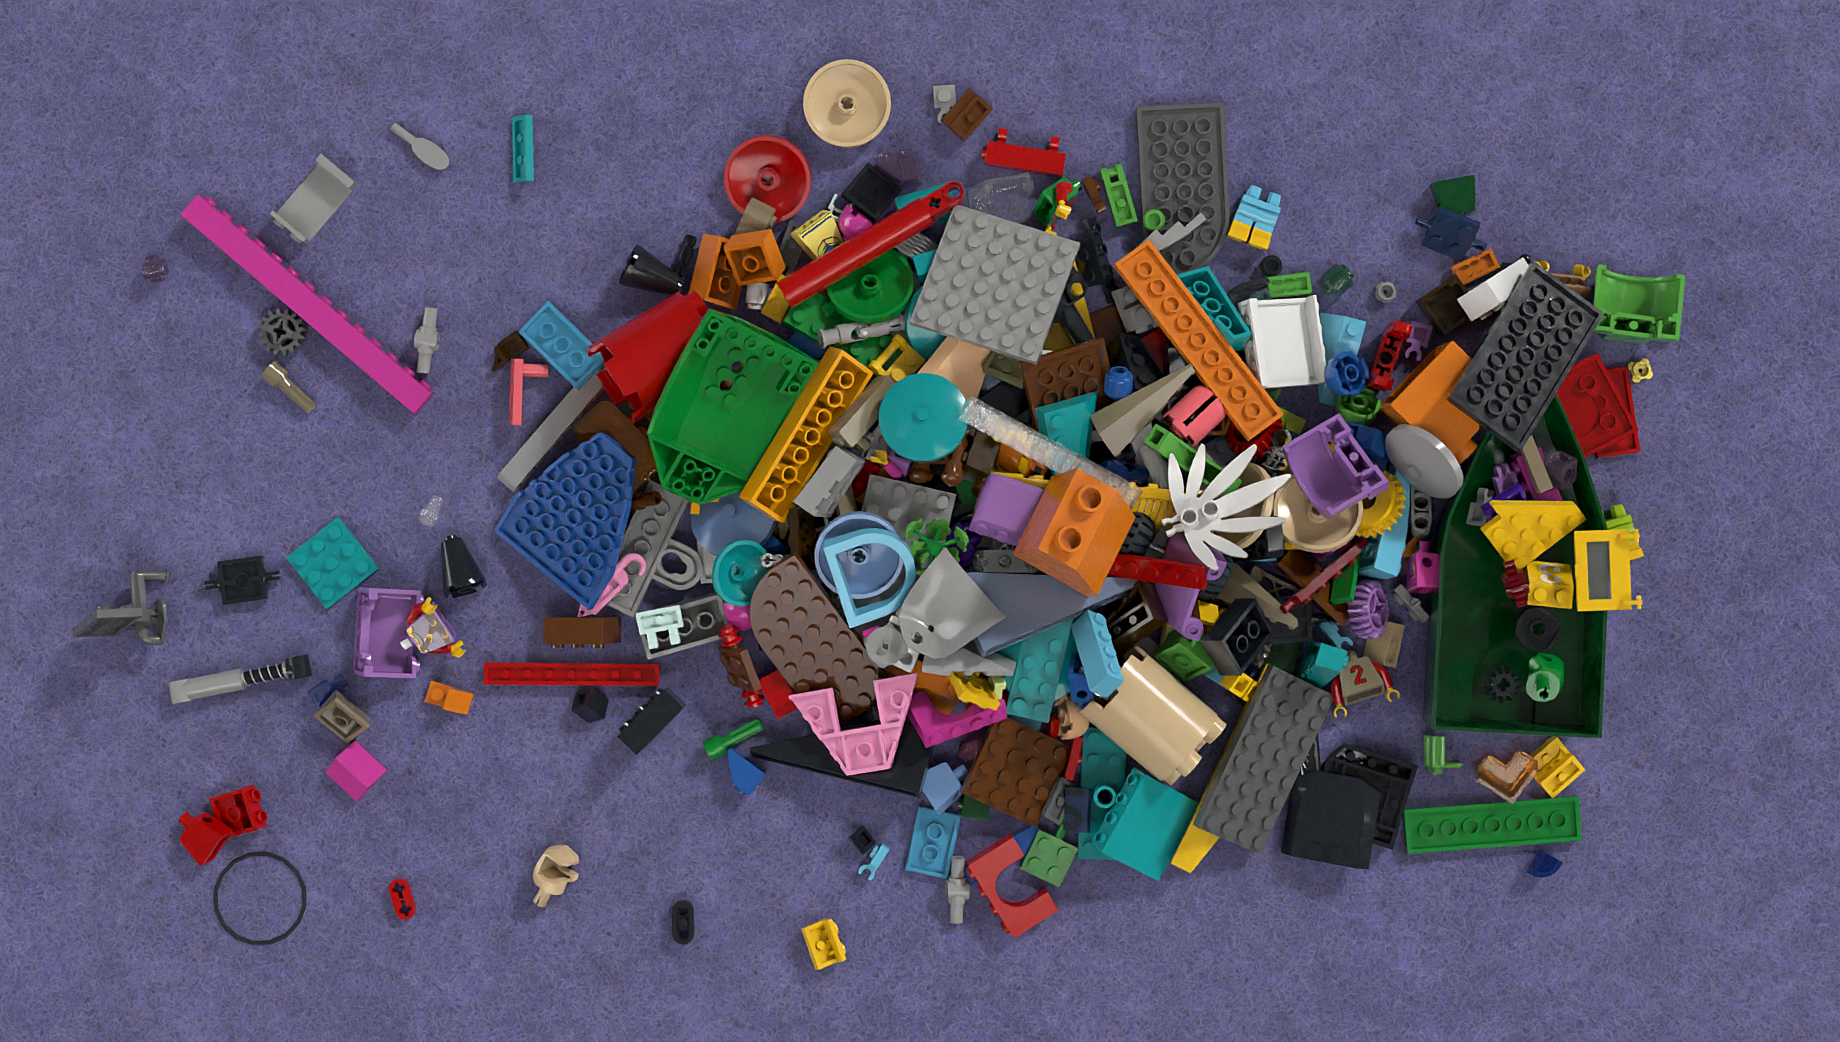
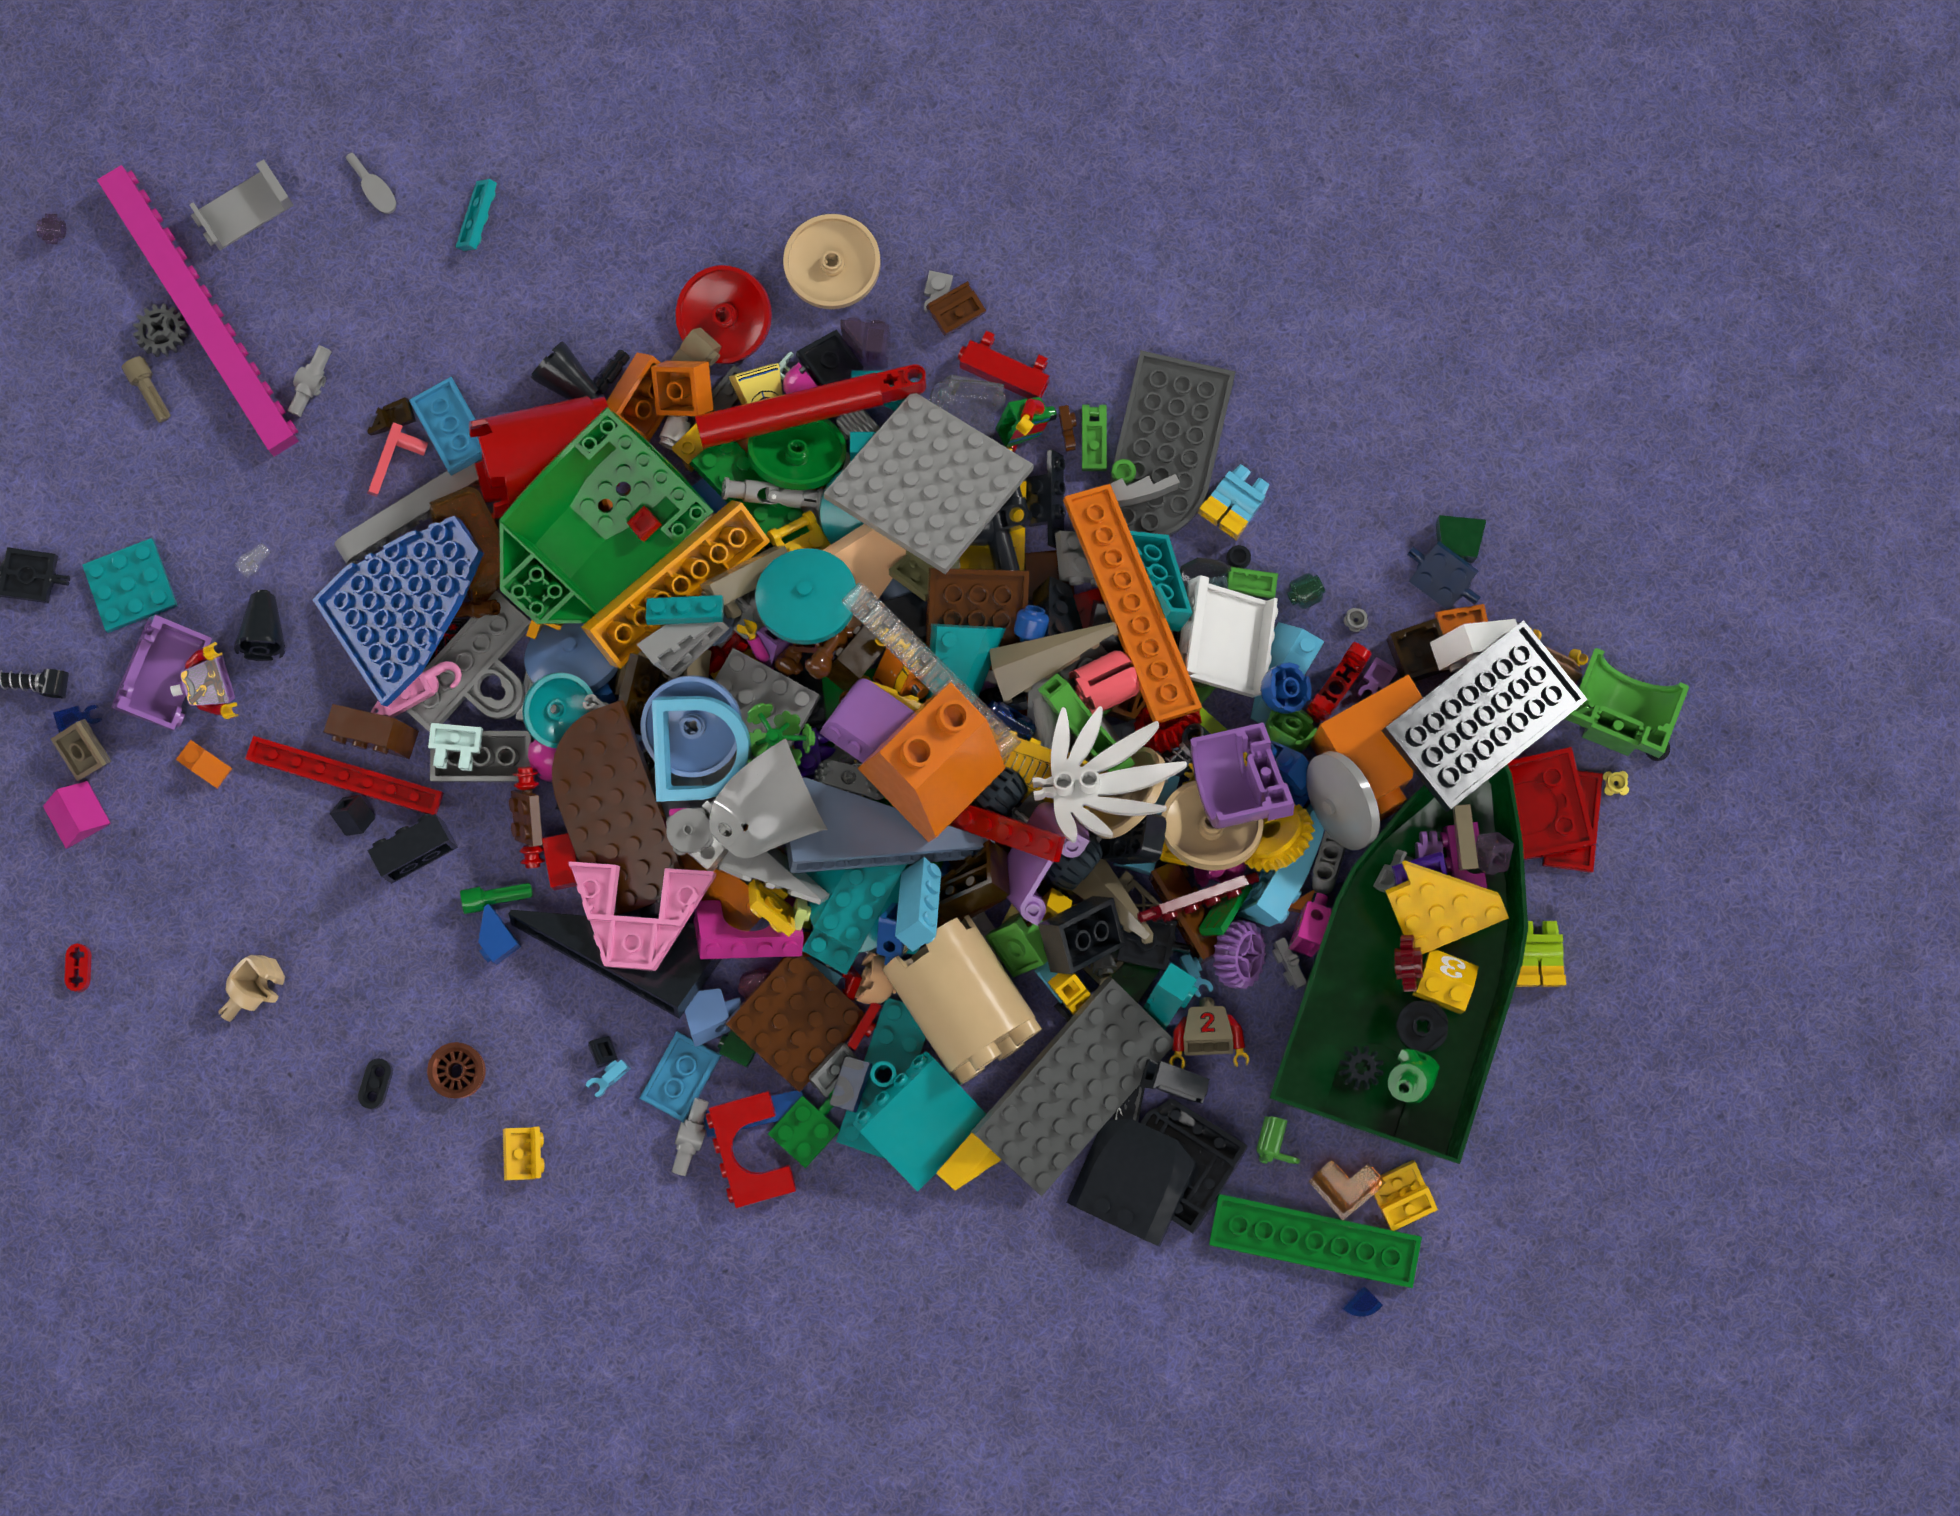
camera: 15 degrees right, 10 degrees down
tan panel [1363,622,1405,668] -> none
yellow piece [1574,529,1643,611] -> none
none -> copper wheel [427,1042,486,1099]
none -> red tile [627,506,662,542]
none -> teal plate [646,595,724,625]
none -> black window [1139,1059,1210,1104]

